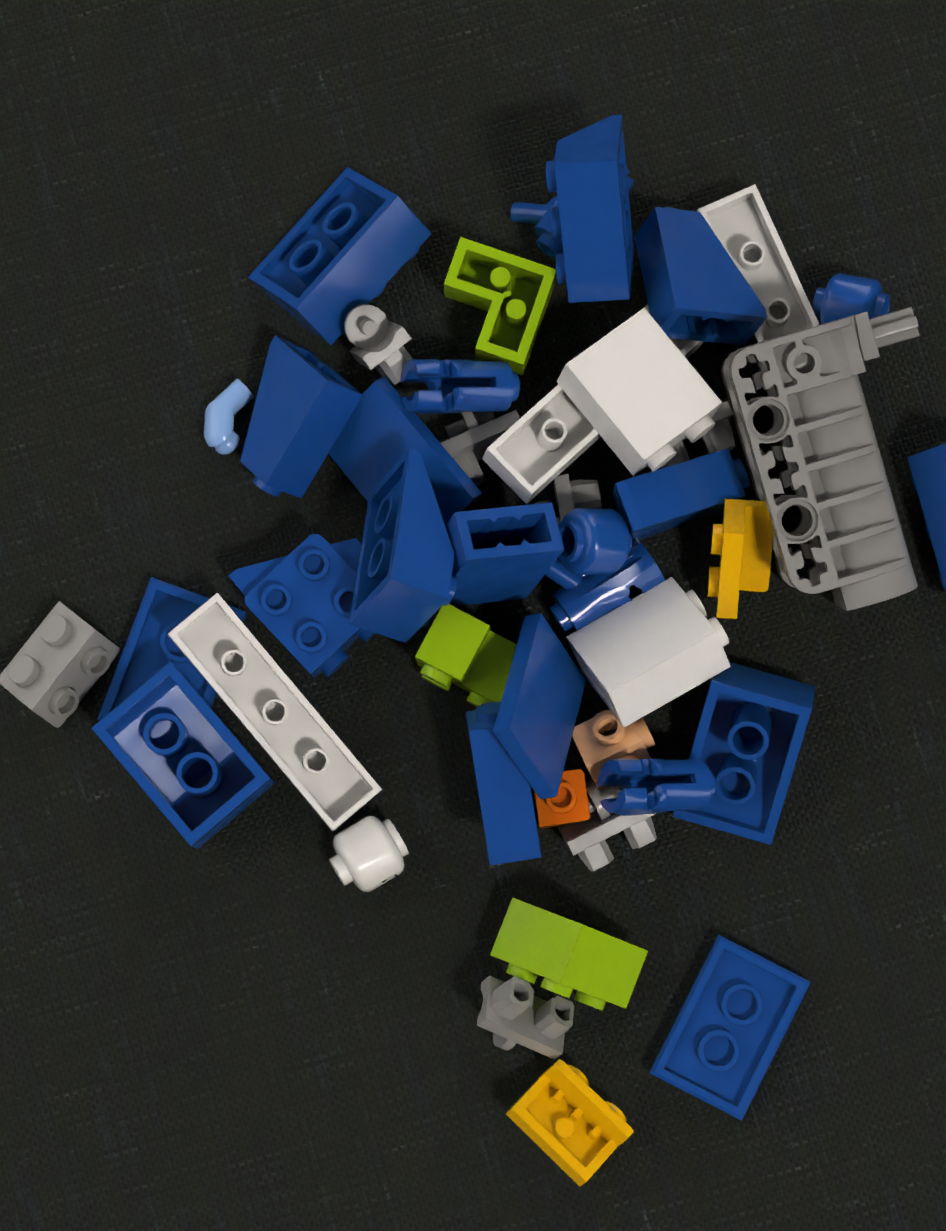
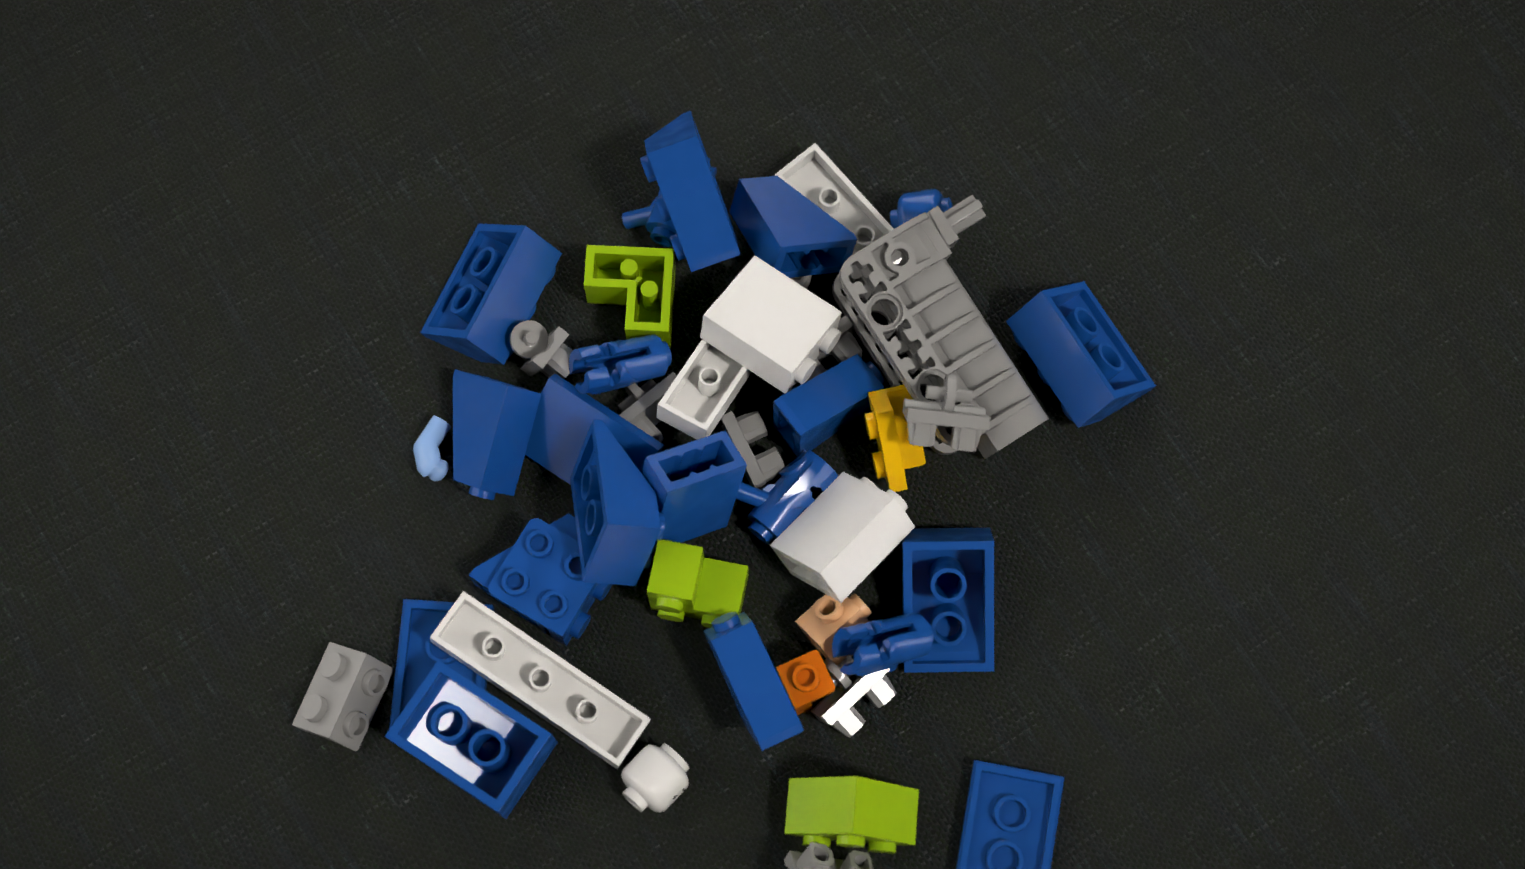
camera: 20 degrees left, 10 degrees down
blue tile [493,613,586,799] -> none
blue head [558,508,632,575] -> none
none -> light grey hips [902,374,991,452]

